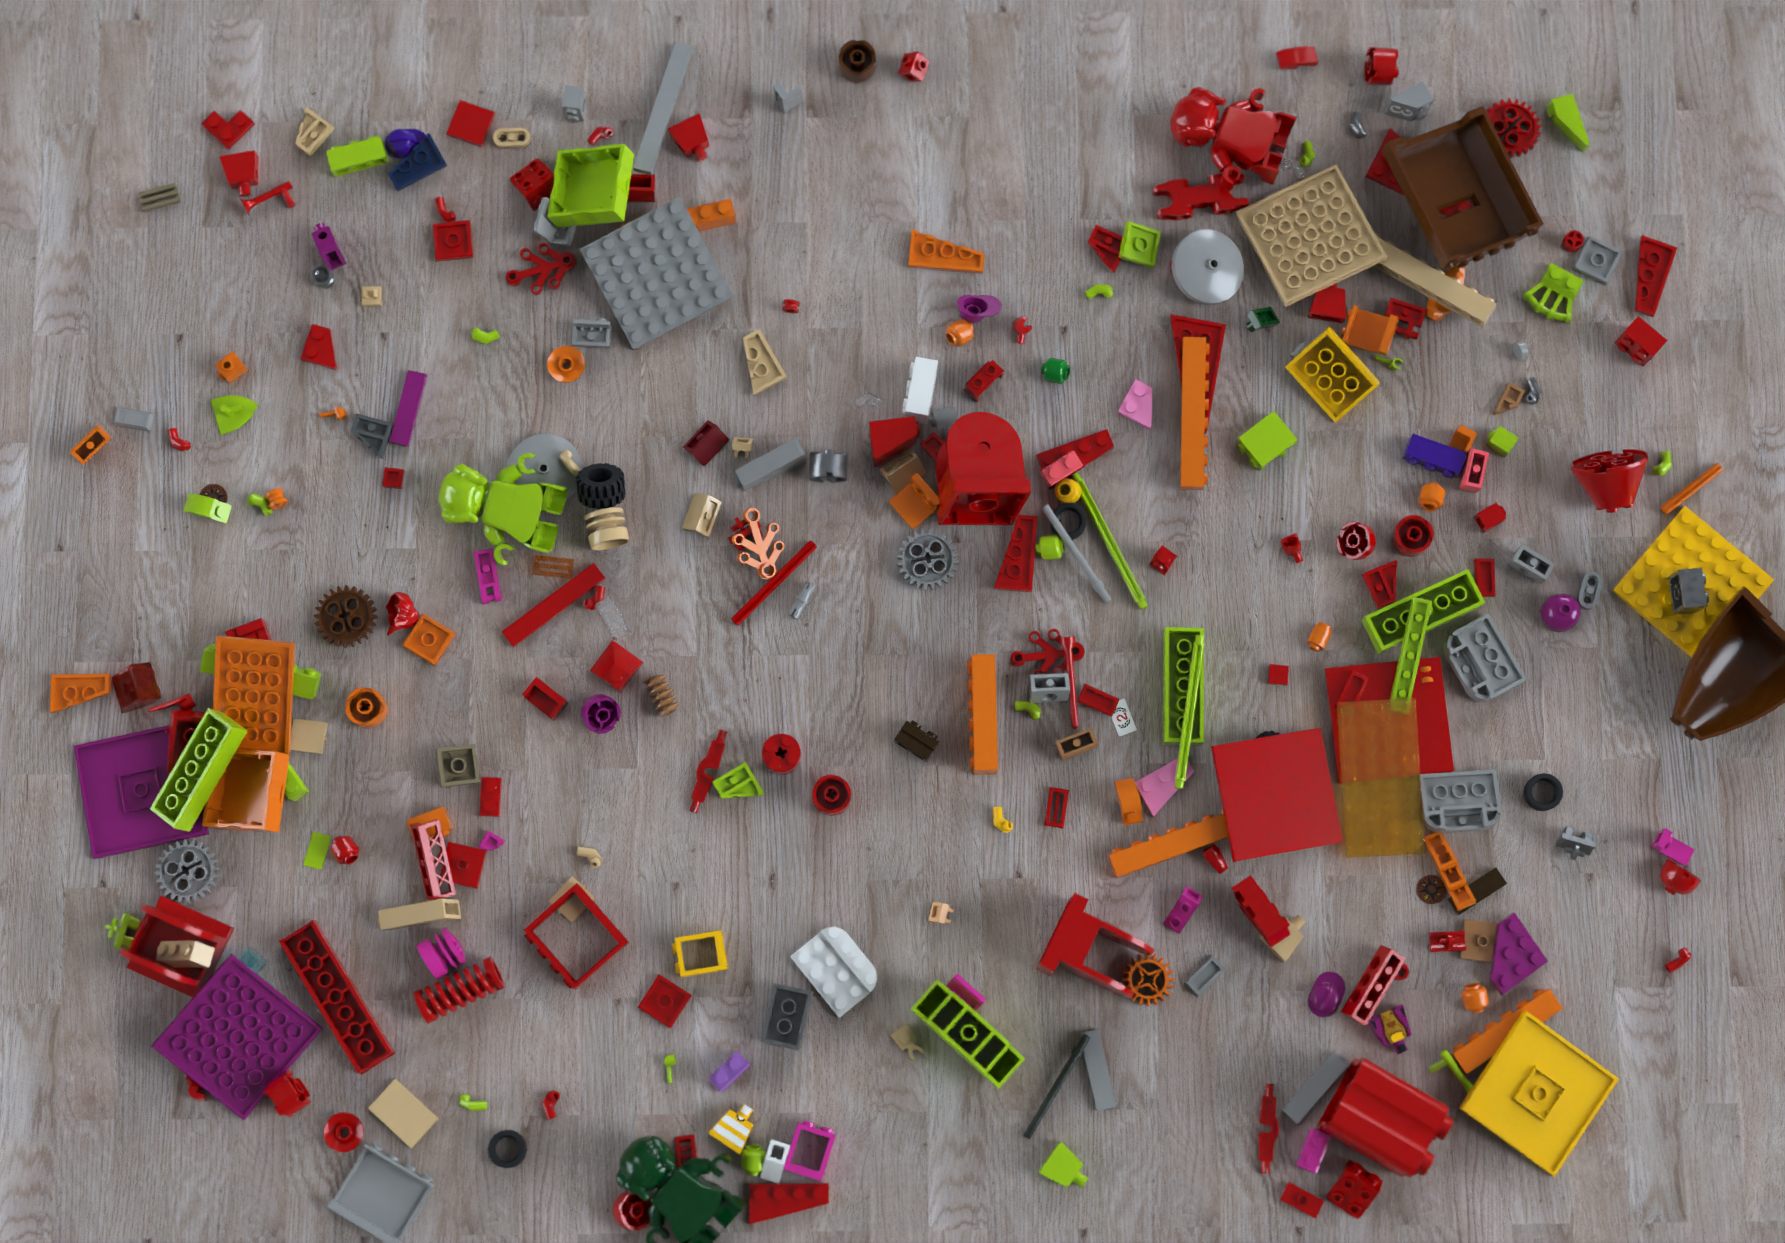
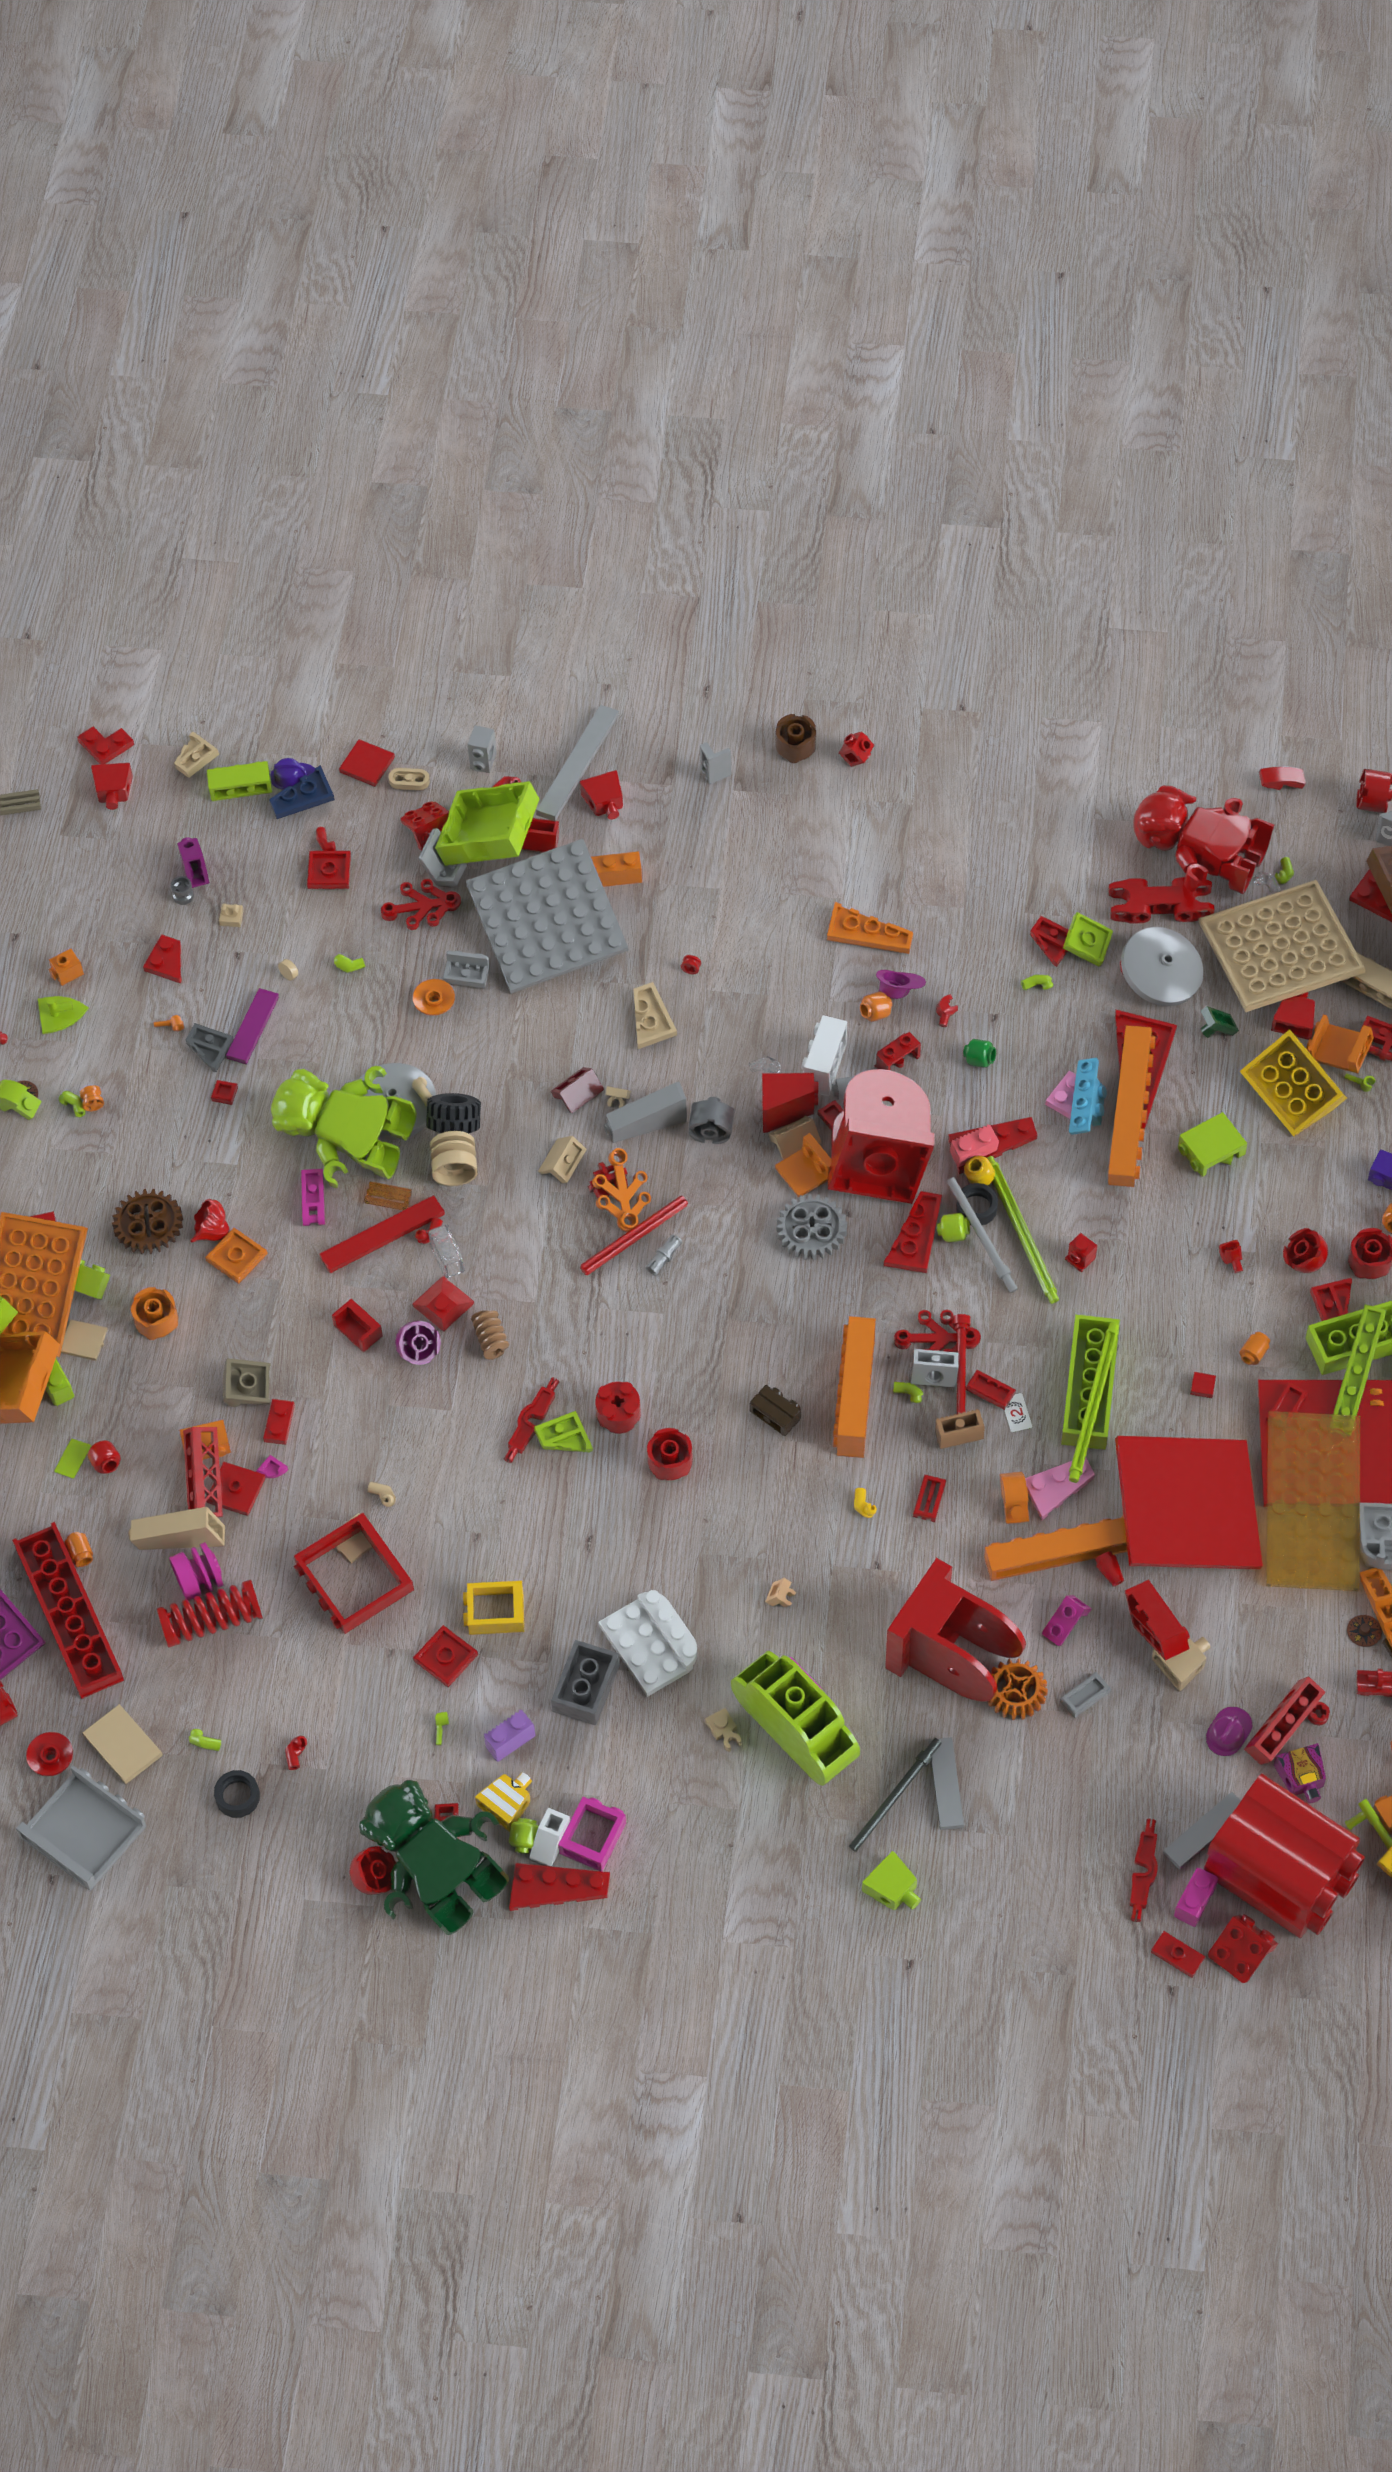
camera: 10 degrees right, 20 degrees down
red piece [240,181,296,215] -> none
flat silver arm [1349,111,1367,139] -> none
none -> orange brick [64,1532,93,1567]
none -> tan tile [278,959,298,981]
none -> medium azure bracket [1069,1058,1107,1135]

